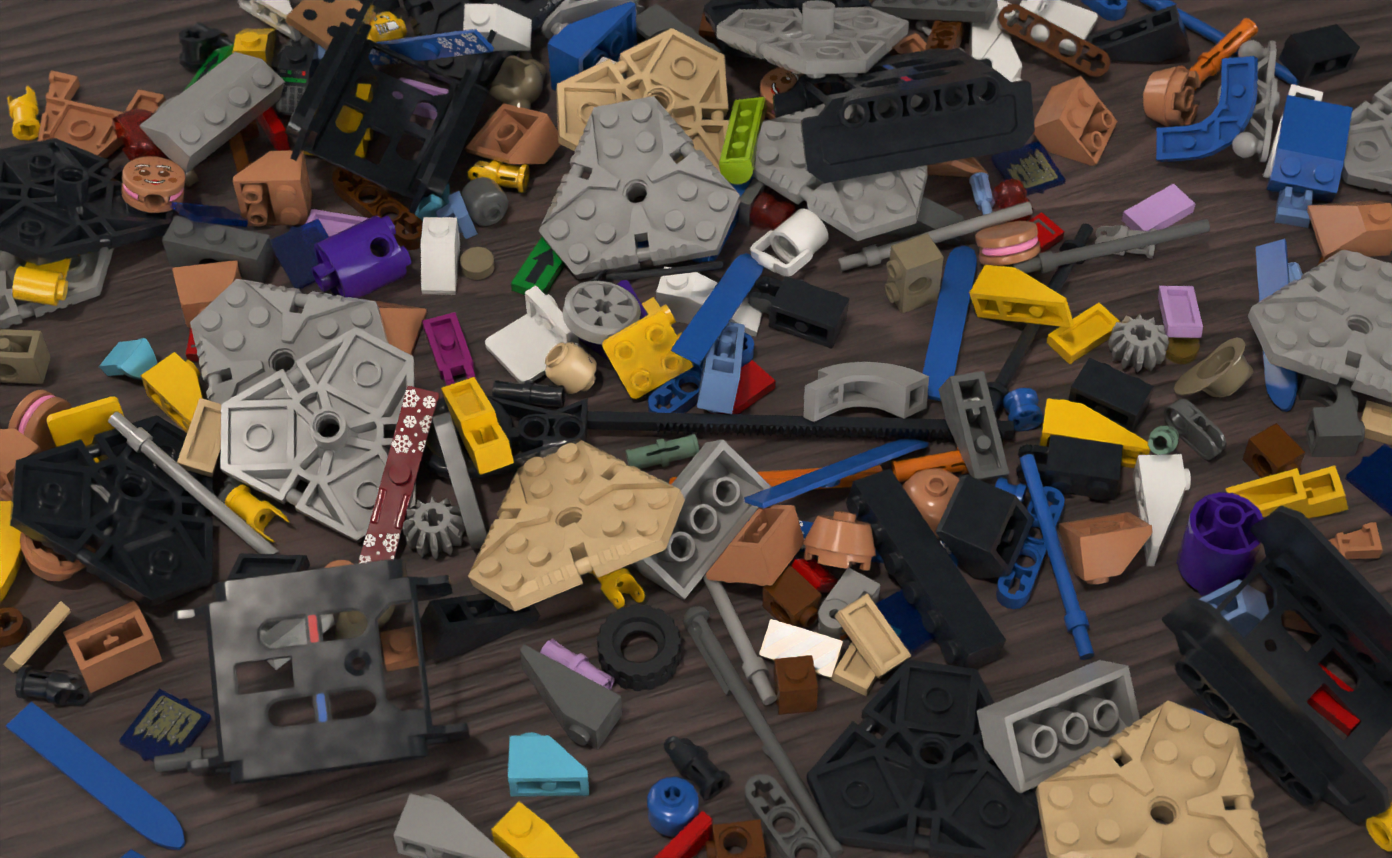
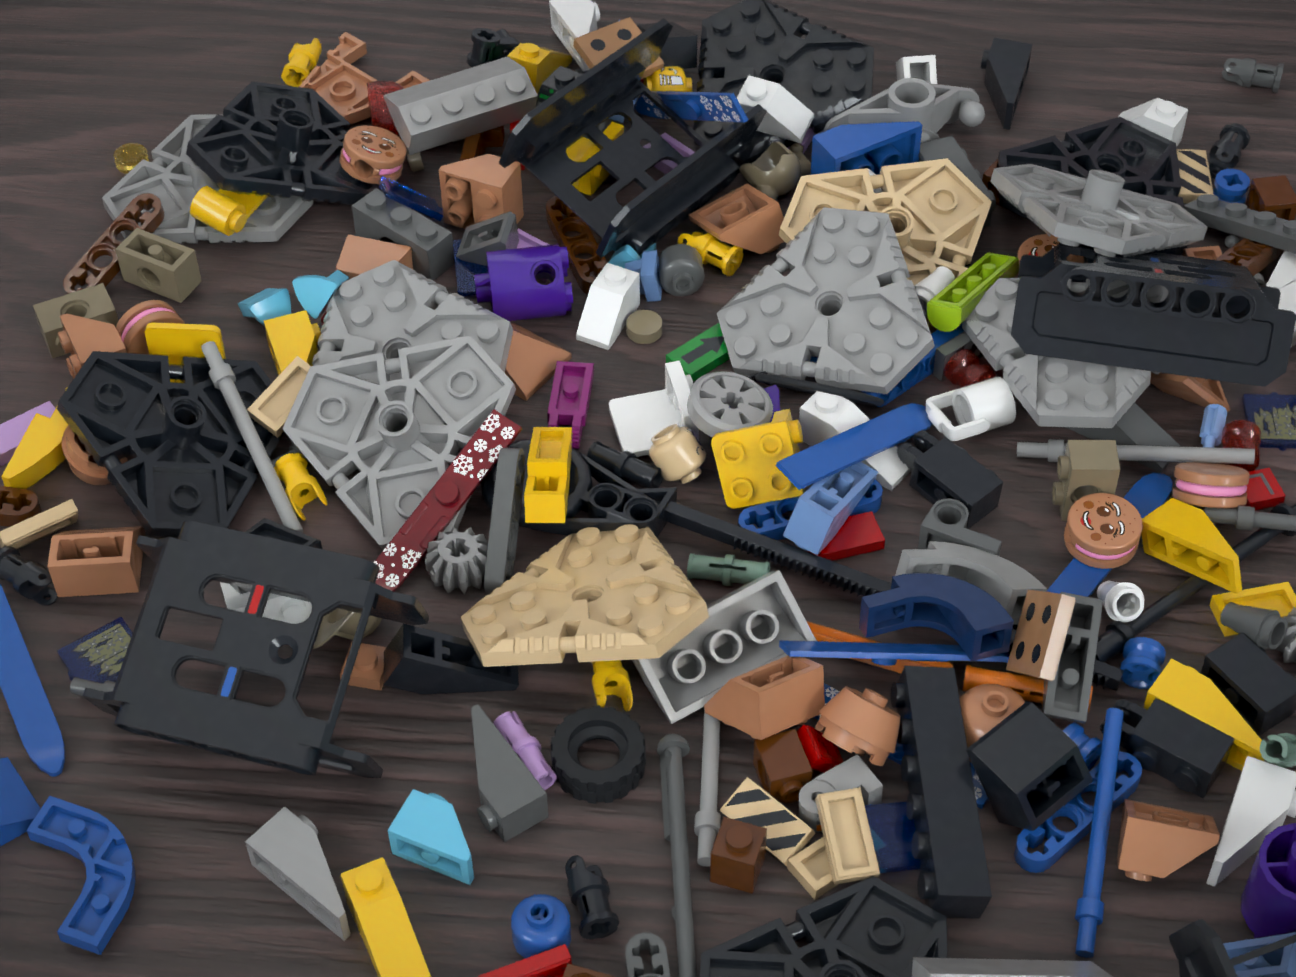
camera: 25 degrees right, 5 degrees down
none -> medium azure tile [292,269,350,319]
none -> dark grey slope [456,211,519,266]
none -> dark blue arch [859,573,1014,662]
none -> white cone [914,266,955,318]
none -> dark grey plate [918,498,1002,556]
none -> medium nougat tile [1006,589,1076,681]
none -> nougat head [1064,493,1143,569]
none -> white cone [1097,581,1145,623]
none -> dark grey cone [1220,602,1287,649]

